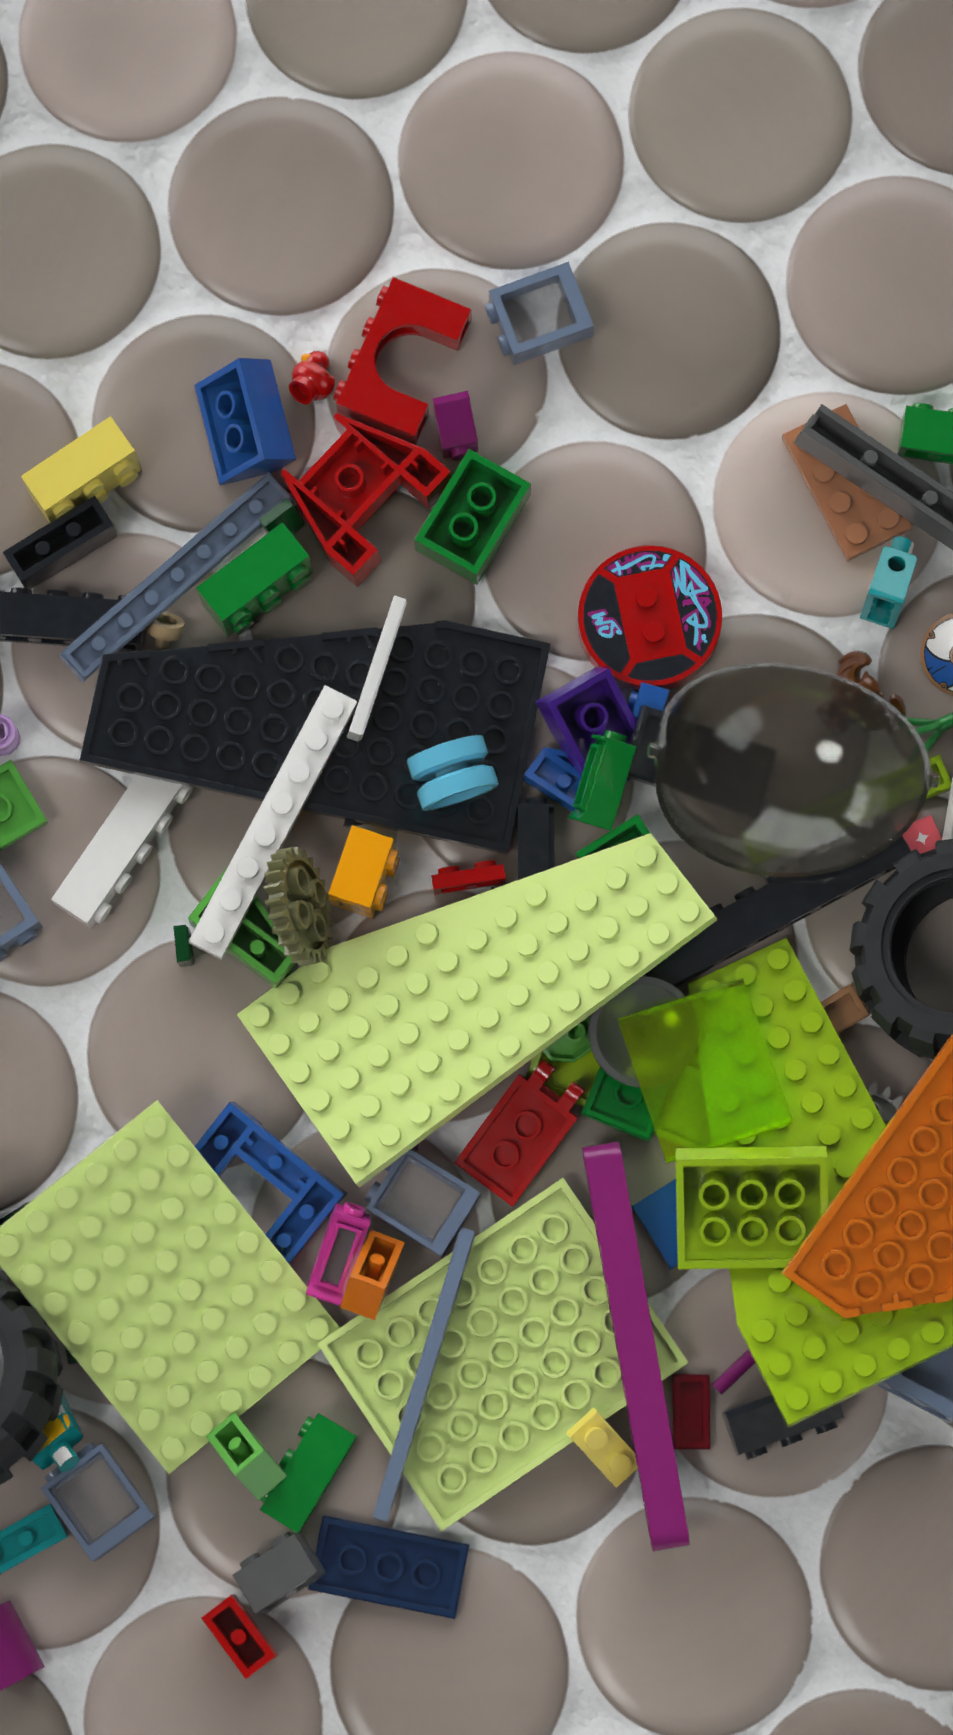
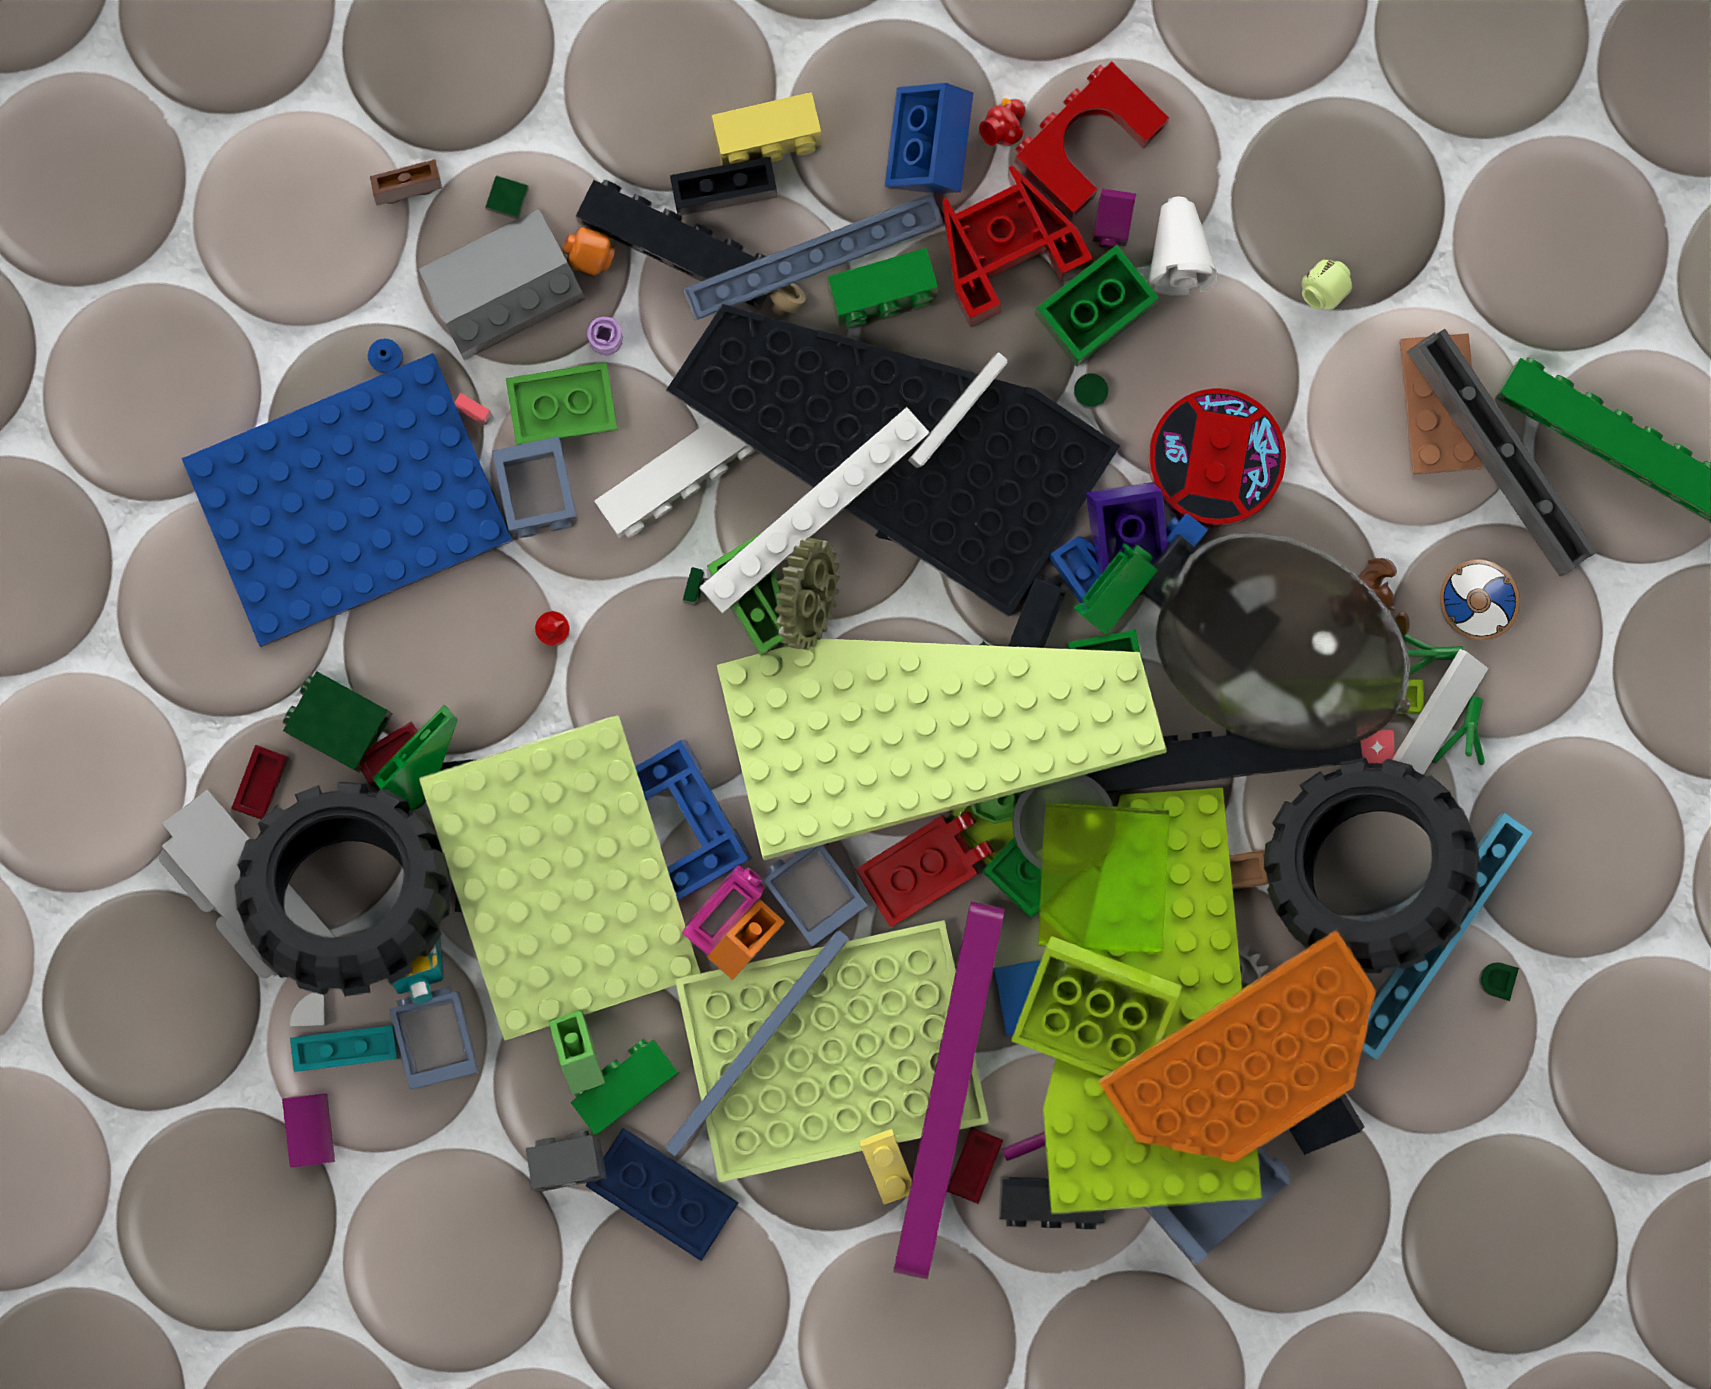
camera: 15 degrees right, 5 degrees up
red brick [201,1594,279,1679] -> none
dark green tile [258,498,305,535] -> none
light orange brick [328,825,400,919] -> none
medium azure wheel [407,735,499,811] -> none
red plate [431,860,506,895] -> none
sand blue window [485,262,594,365] -> none
teal torso [860,536,918,629] -> none
none -> red tile [535,611,570,646]
none -> dark green tile [1074,373,1108,409]
none -> white cone [1149,197,1218,295]
none -> yellowish green head [1302,260,1352,310]

